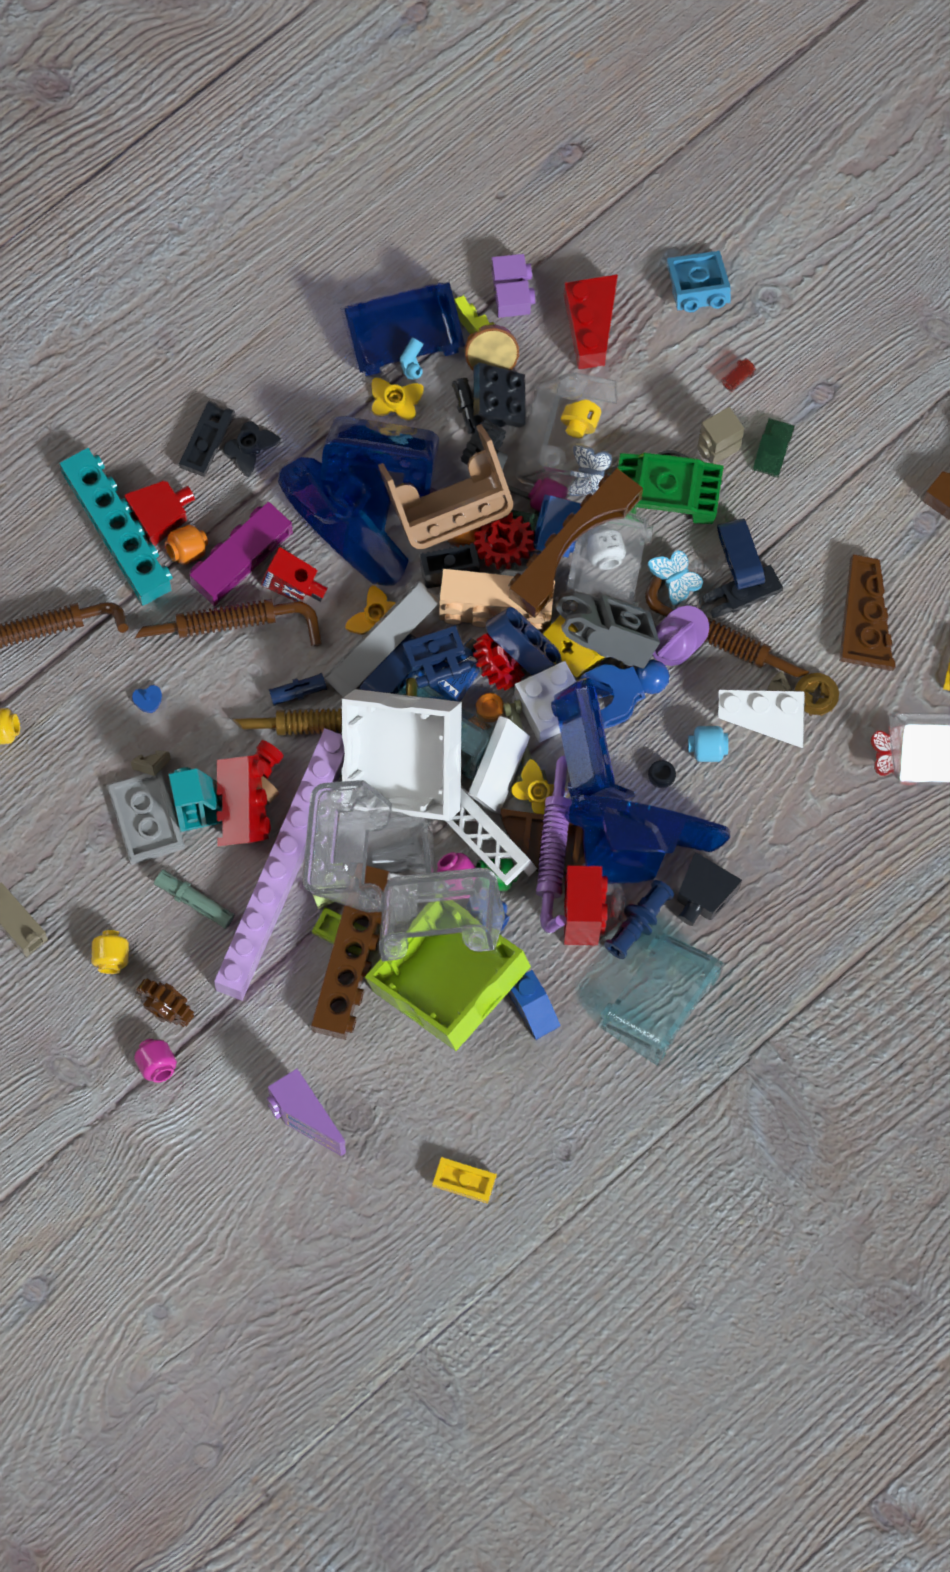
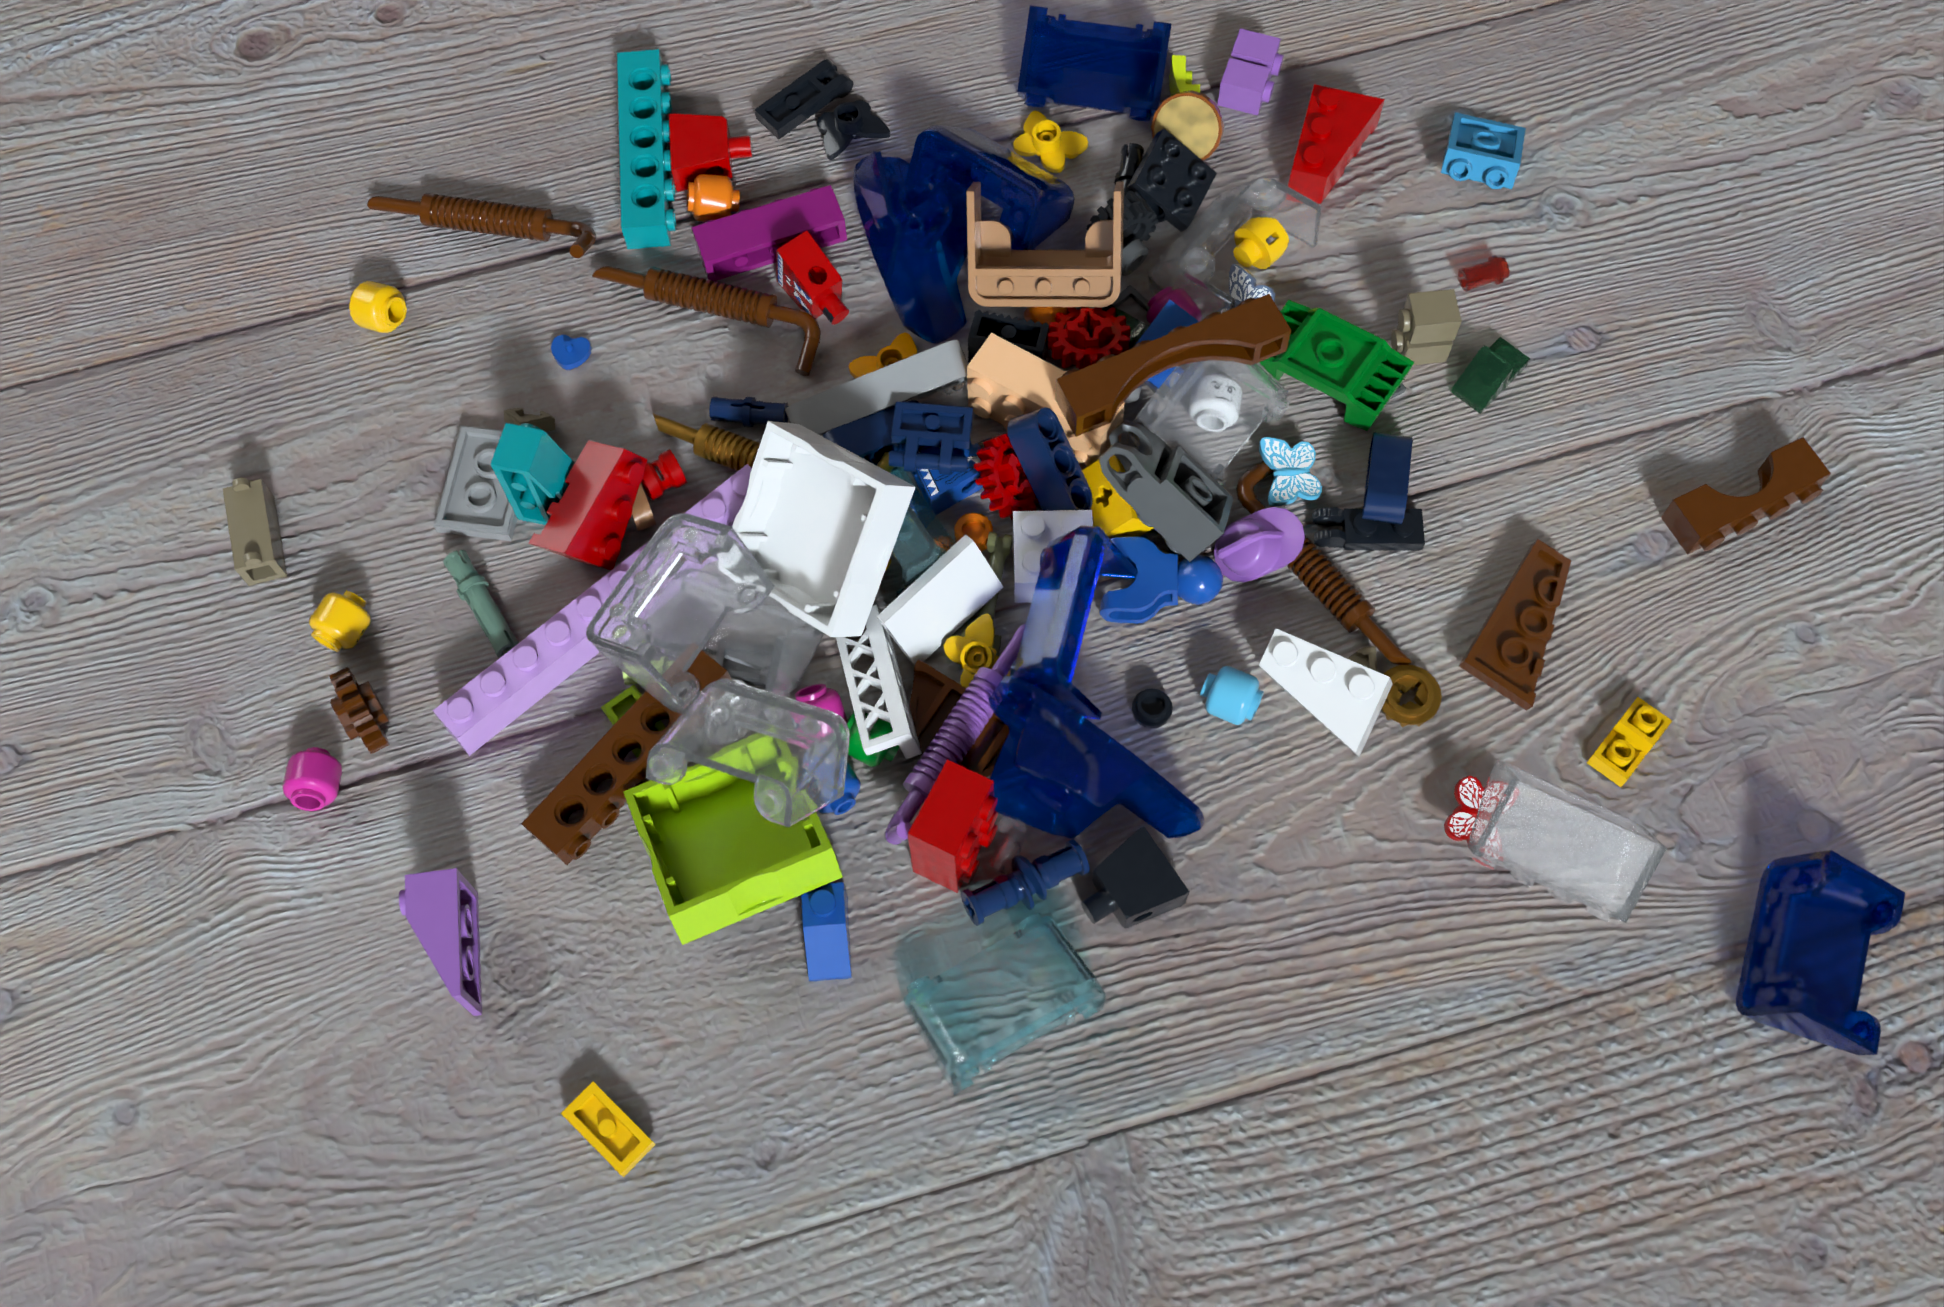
camera: 30 degrees right, 5 degrees down
medium azure arm [400,338,423,379] -> none

